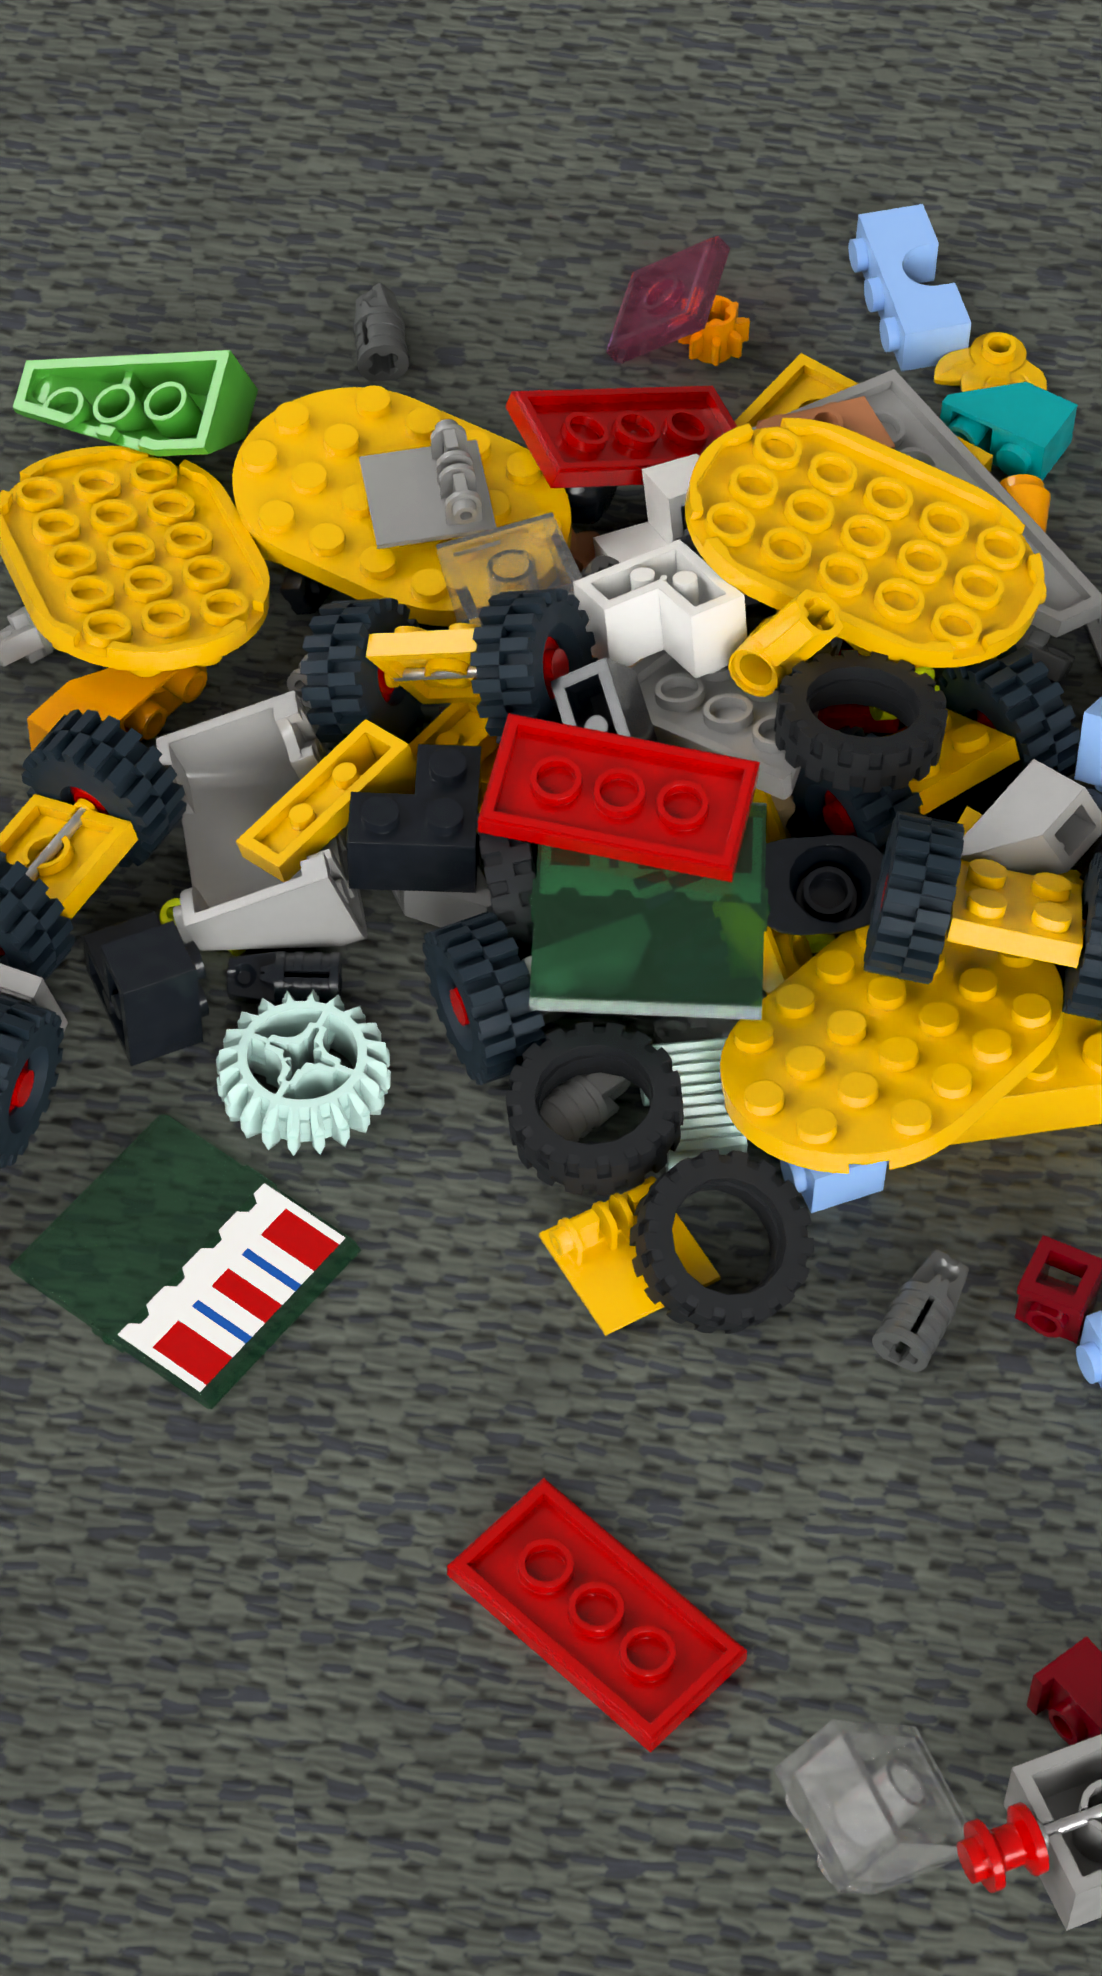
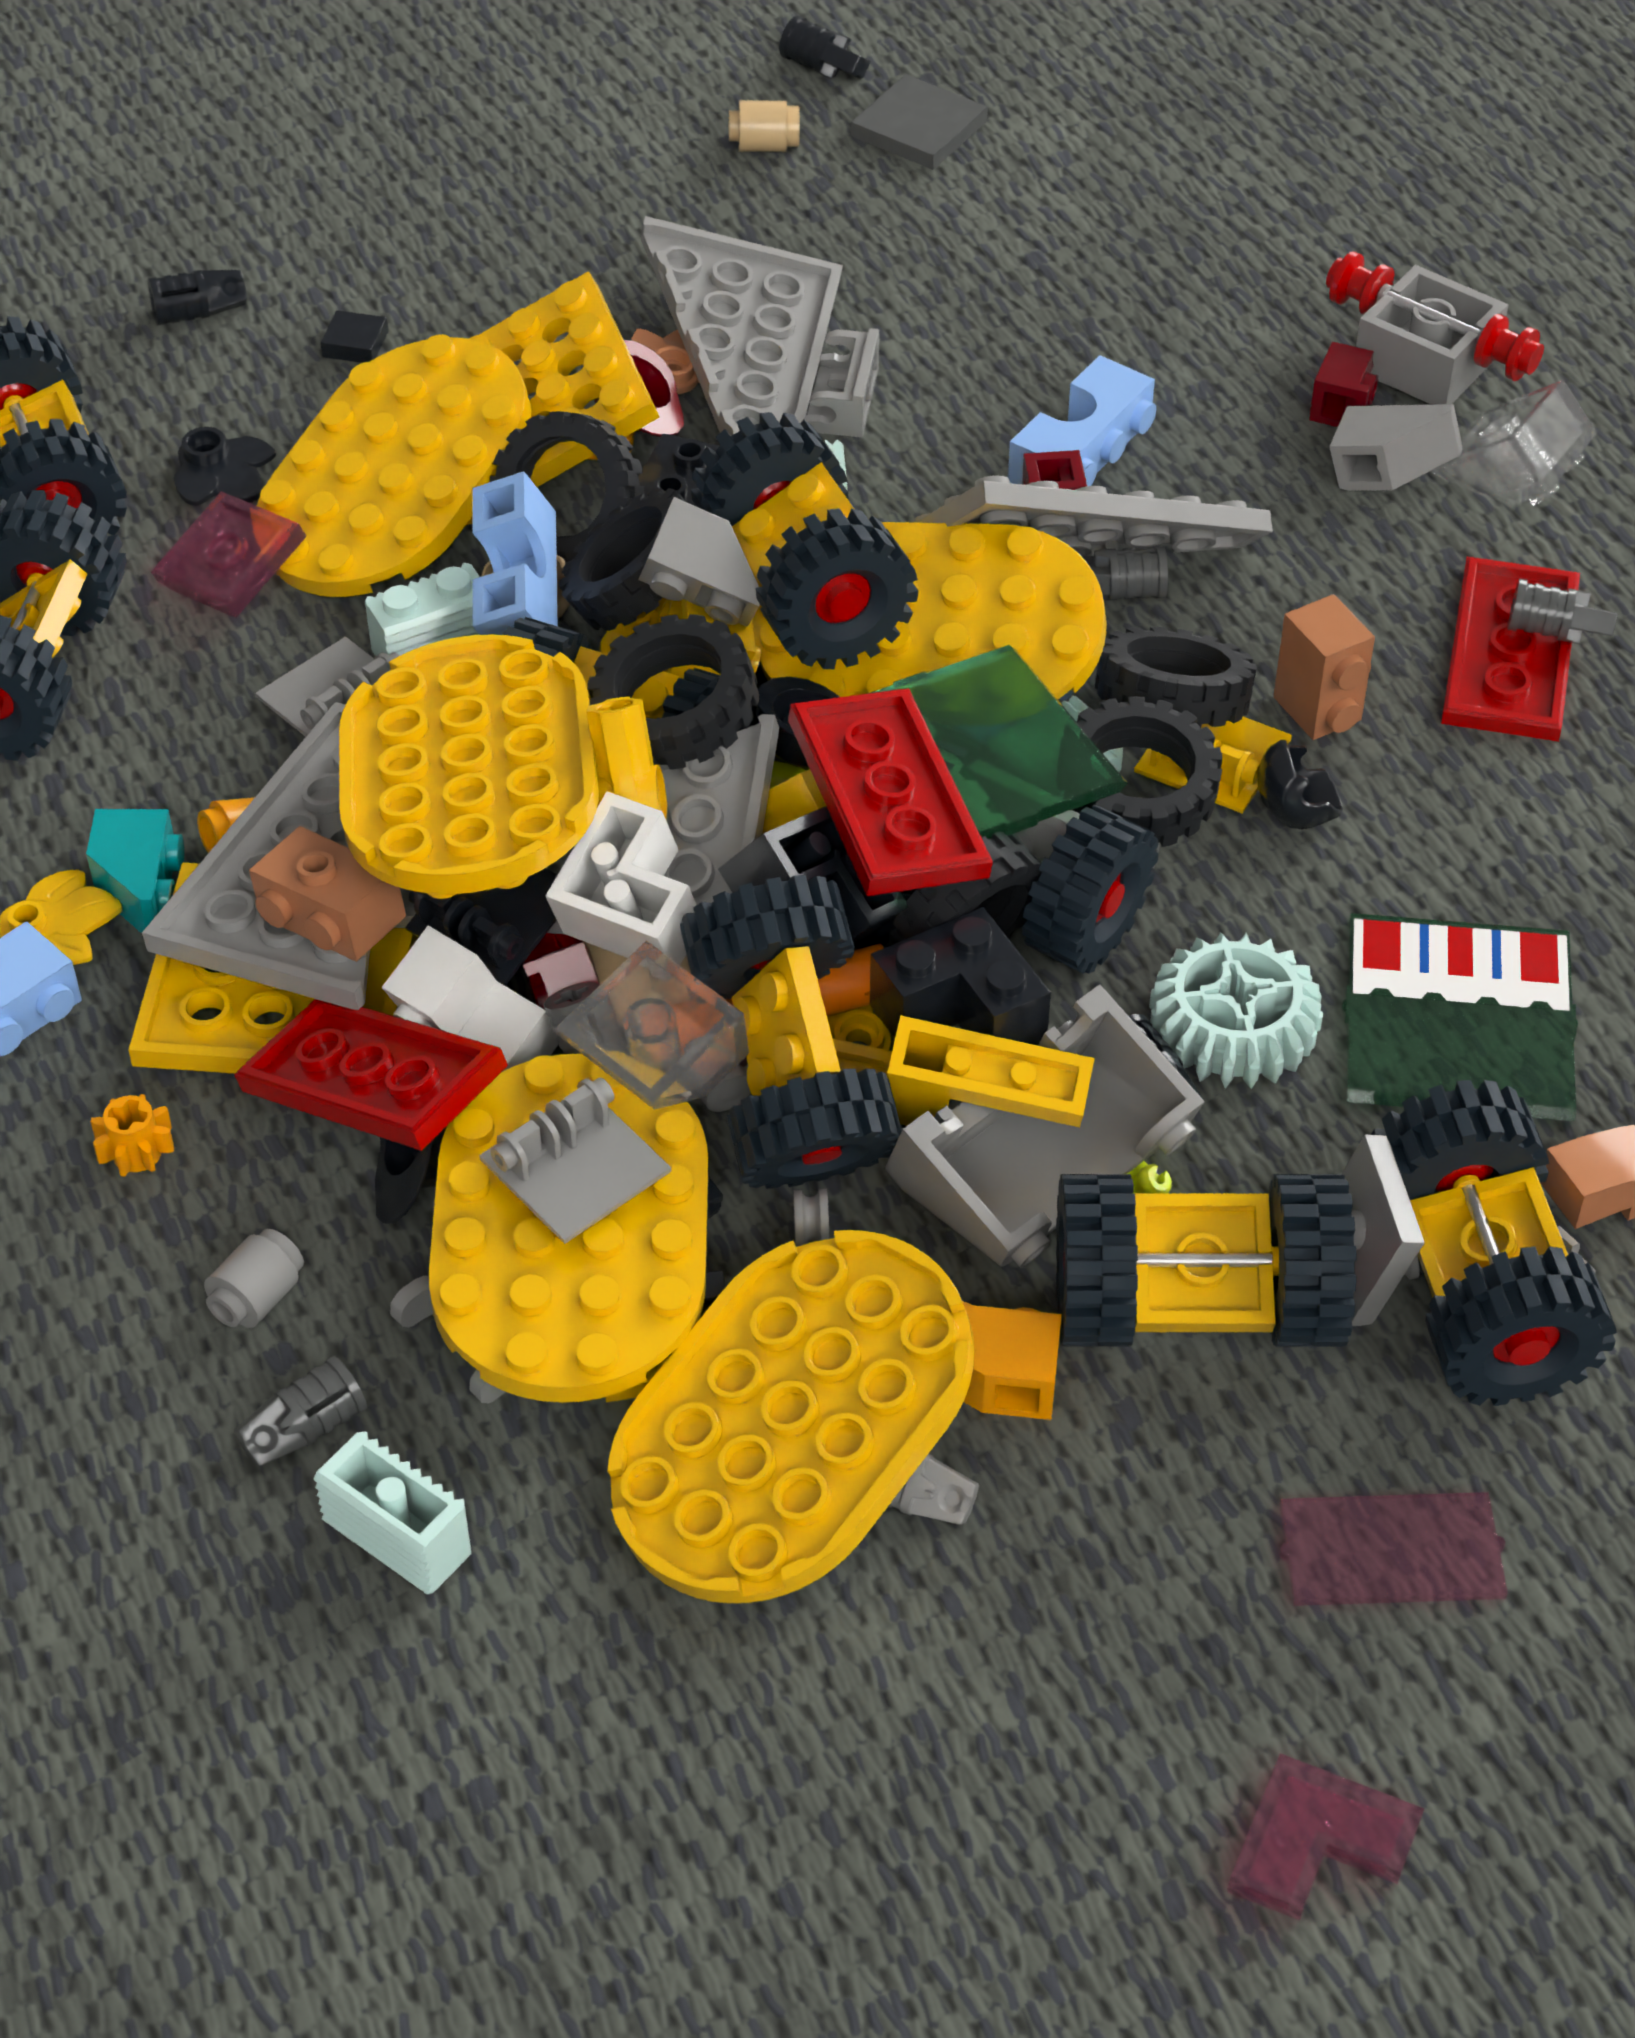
camera: 120 degrees left, 5 degrees down
bright green wedge [13,350,258,456] -> none
black brick [82,911,209,1067] -> none
clear pink tile [606,236,730,364] -> none
none -> light grey brick [204,1229,304,1328]
none -> light aqua brick [313,1432,471,1595]
none -> light grey wing [914,476,1273,557]
none -> black hair [1258,740,1343,830]
none -> nougat brick [1273,594,1375,740]
none -> light grey slope [1329,404,1463,491]
none -> dark grey hinge [1507,579,1618,644]

